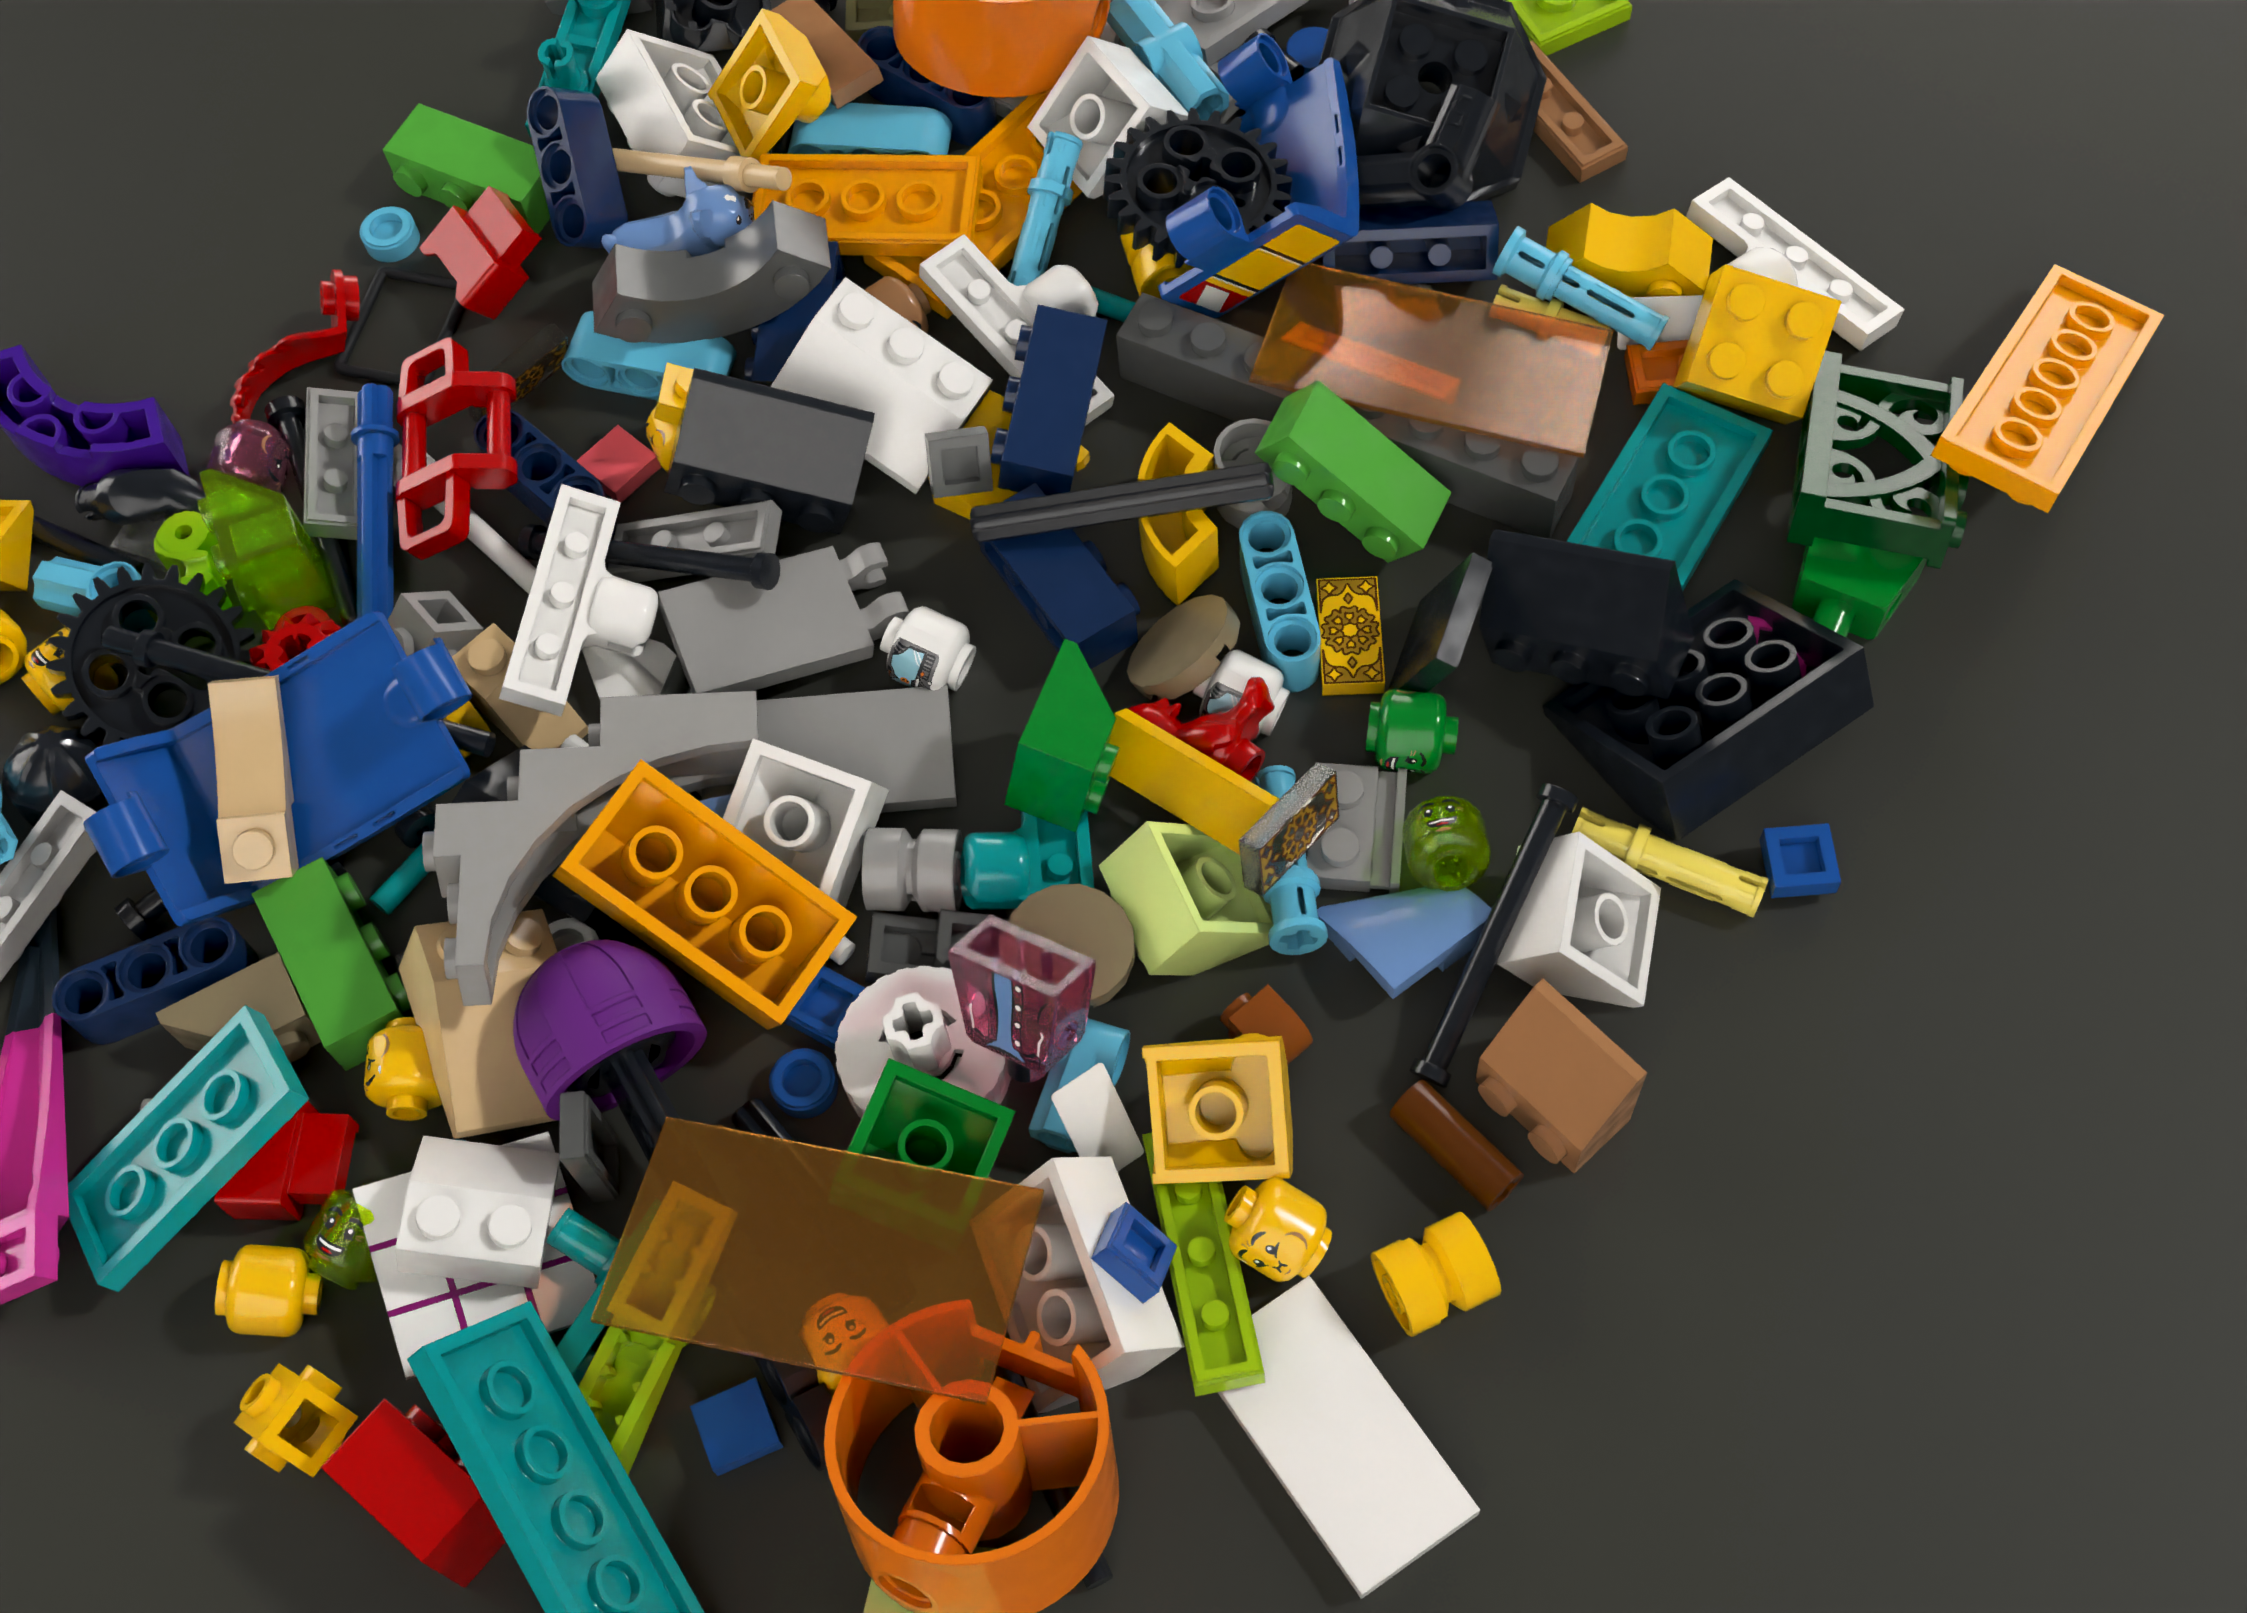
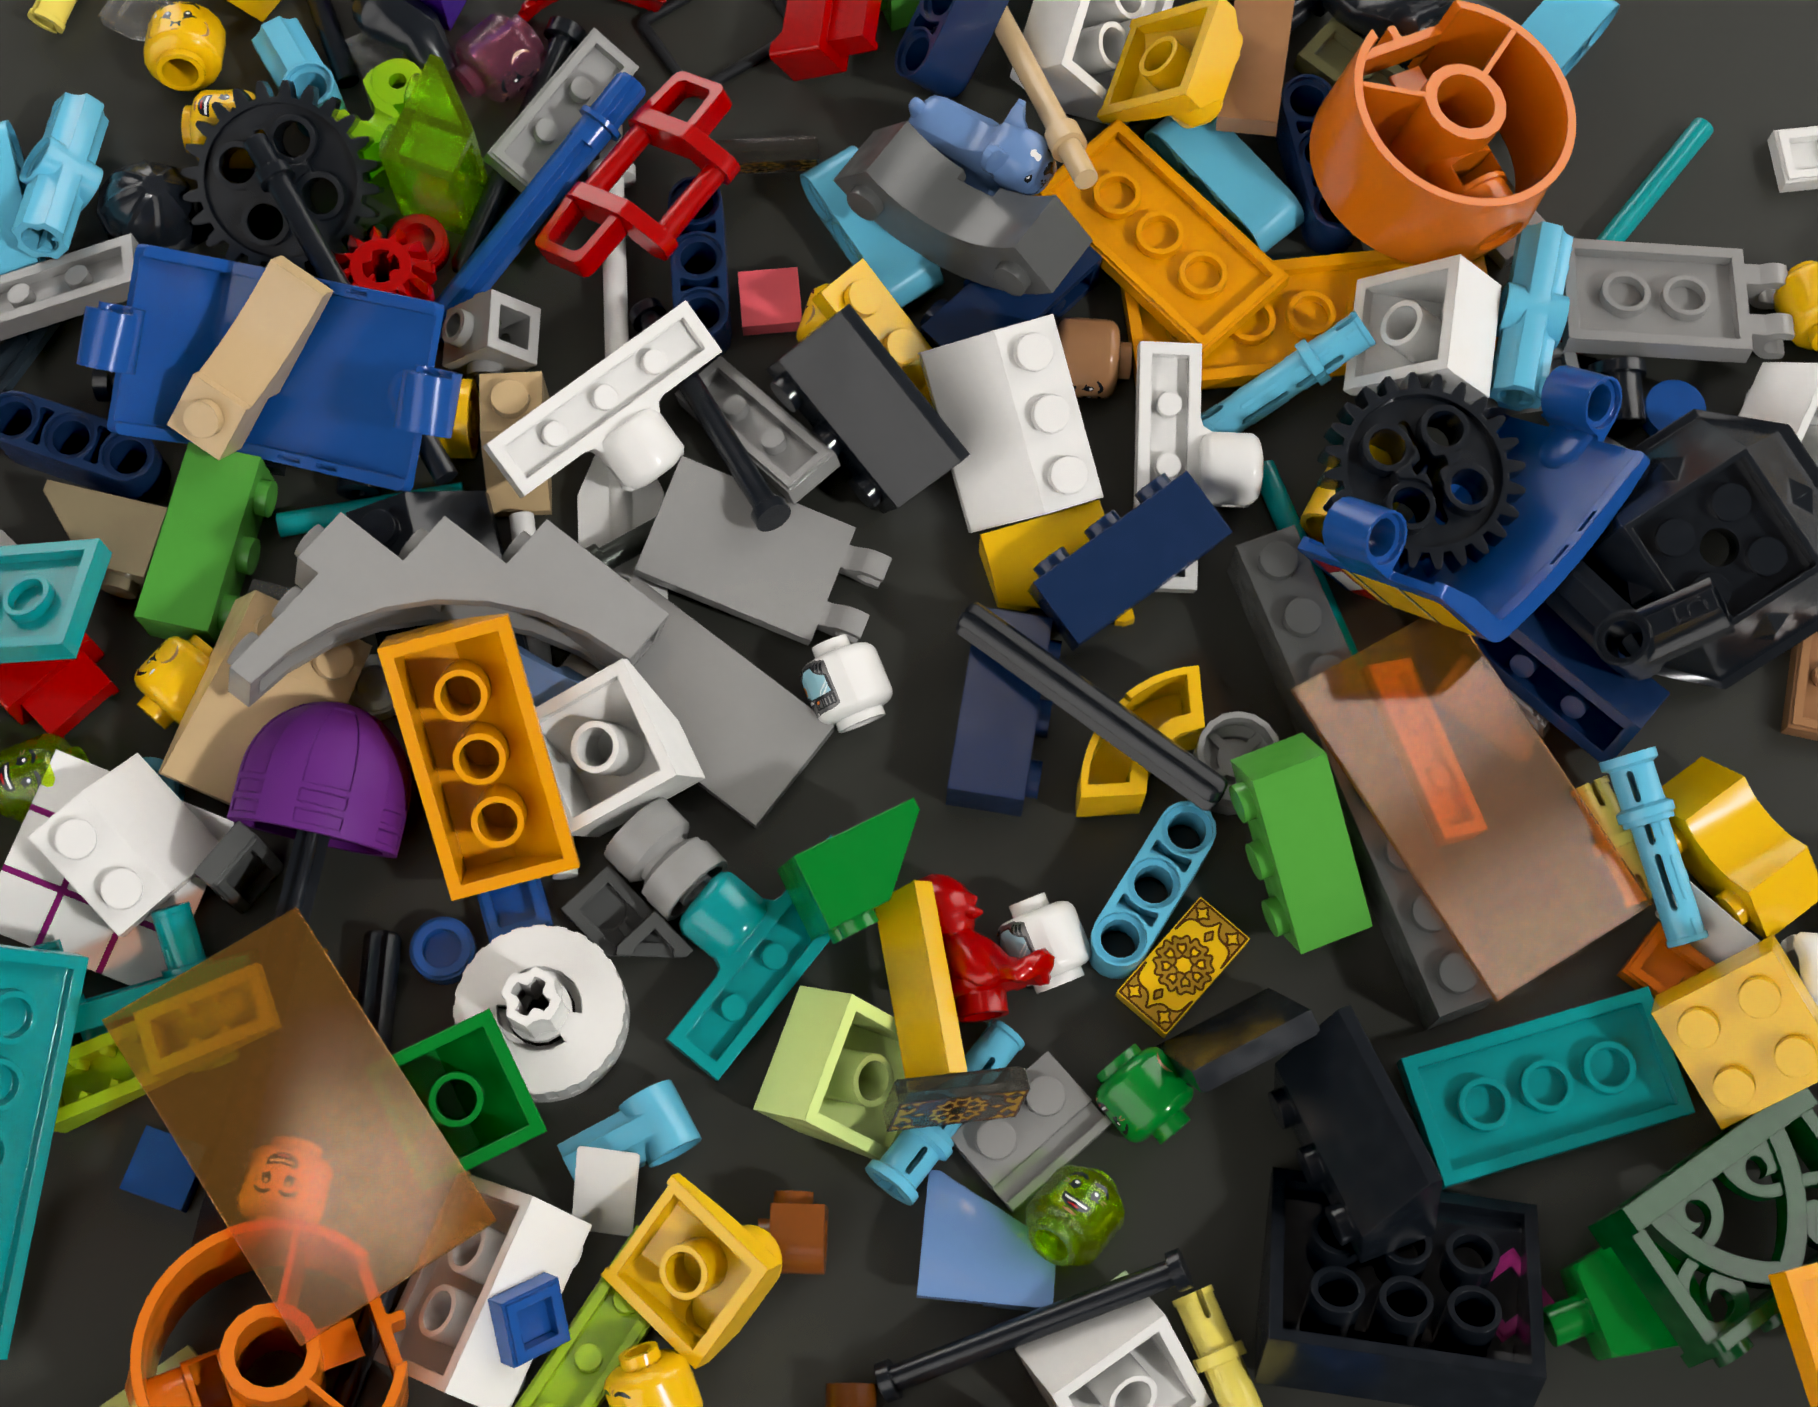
camera: 35 degrees right, 10 degrees up
dark grey plate [925,426,993,499] -> none
clear pink torso [948,914,1096,1082] -> none
dark tan tile [1003,884,1135,1013] -> none
dark tan tile [1127,594,1240,700] -> none

